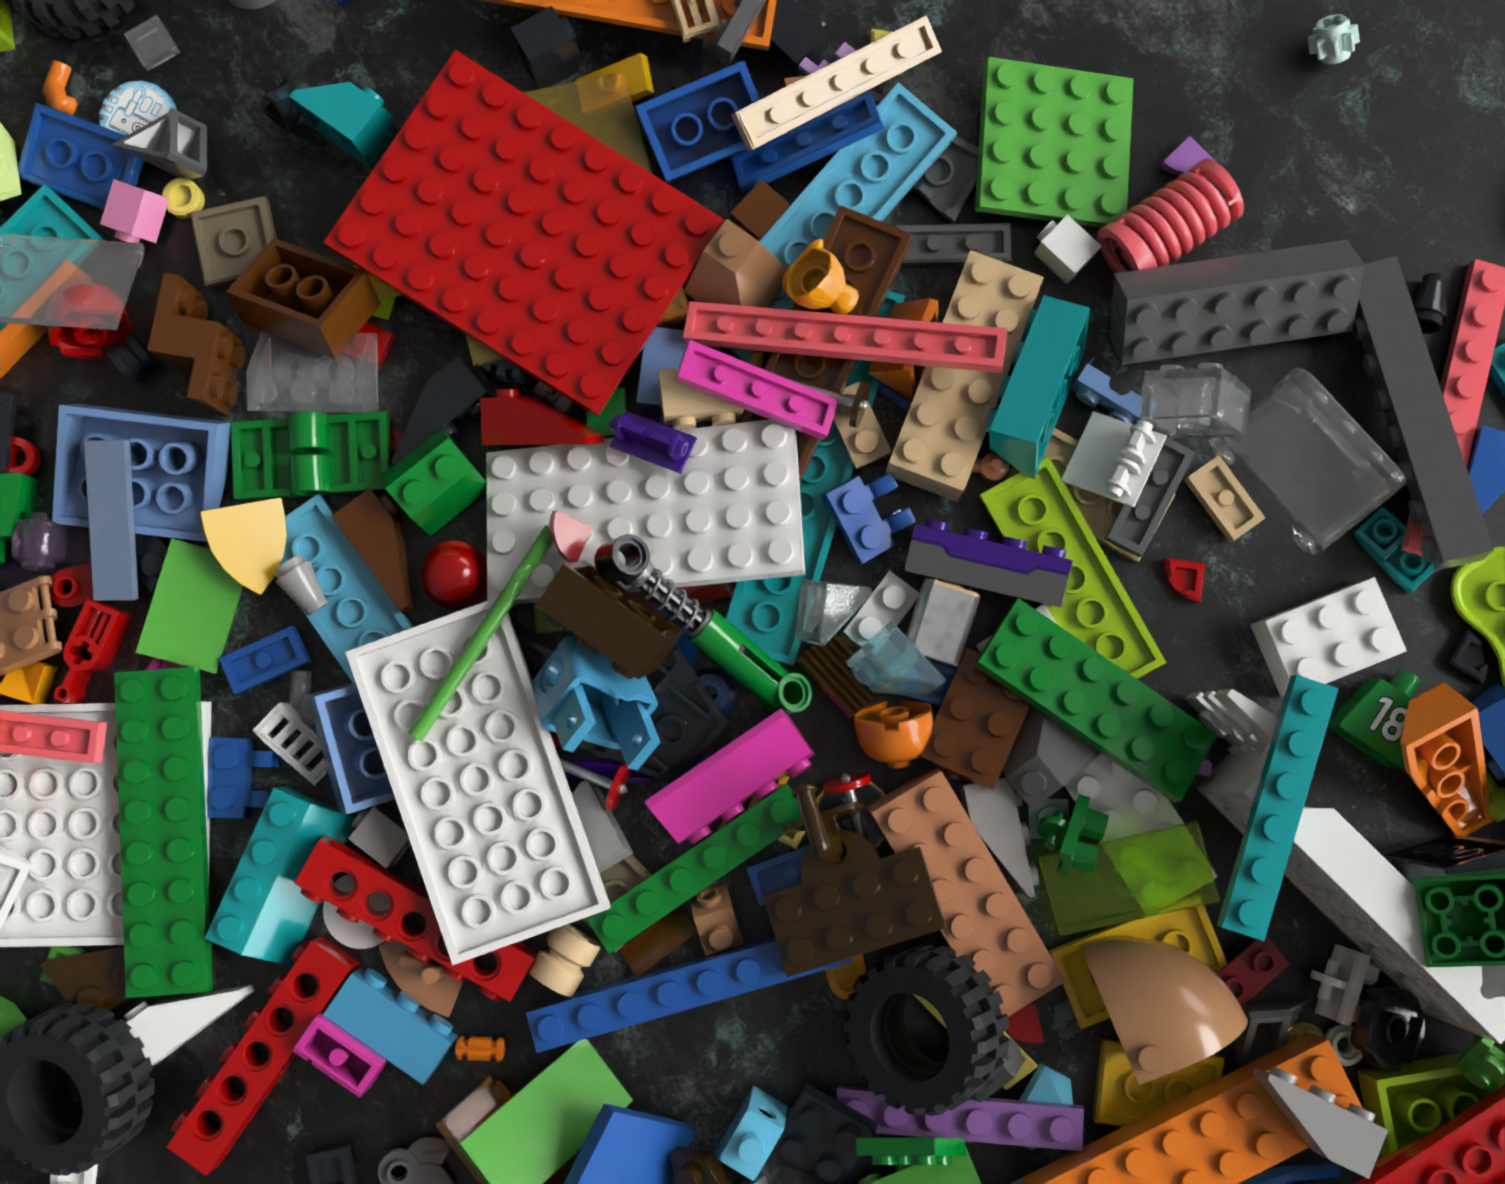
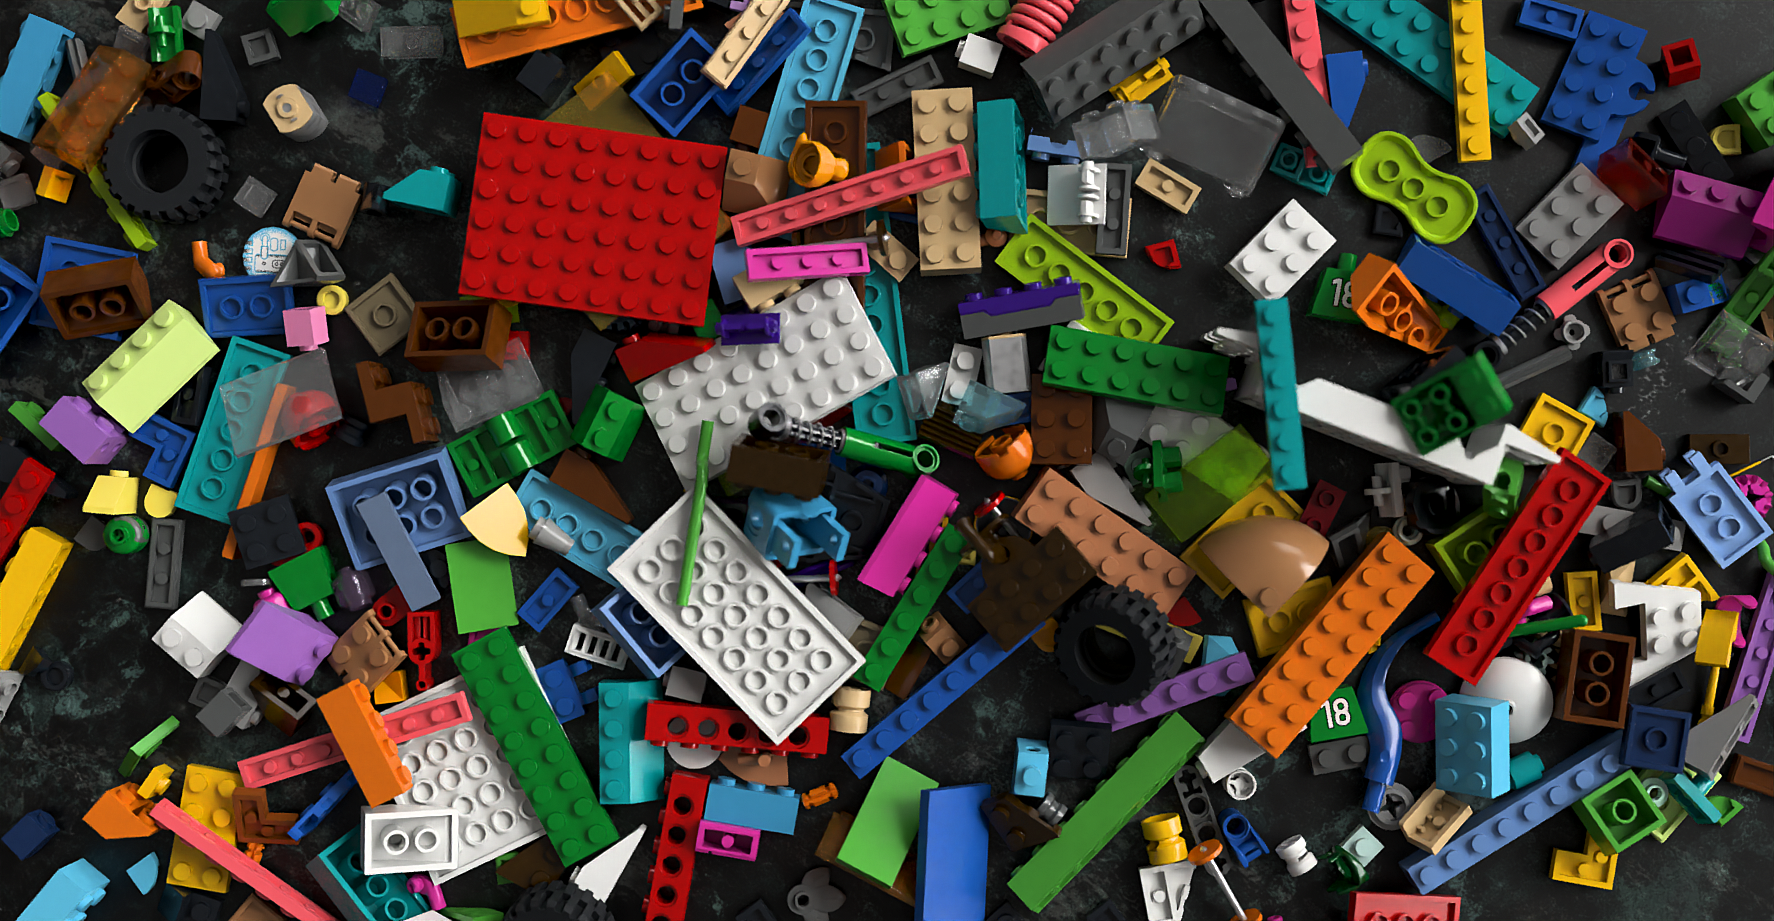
camera: 20 degrees left, 5 degrees up
red helmet [421,541,487,609] -> none
tile [549,510,592,563] -> none
blue plate [821,473,916,564] -> none
green plate [856,1138,966,1165] -> none
light grey slope [1252,1065,1388,1179] -> none
none -> medium nougat plate [282,163,362,250]
none -> yellow hinge [1109,57,1174,113]

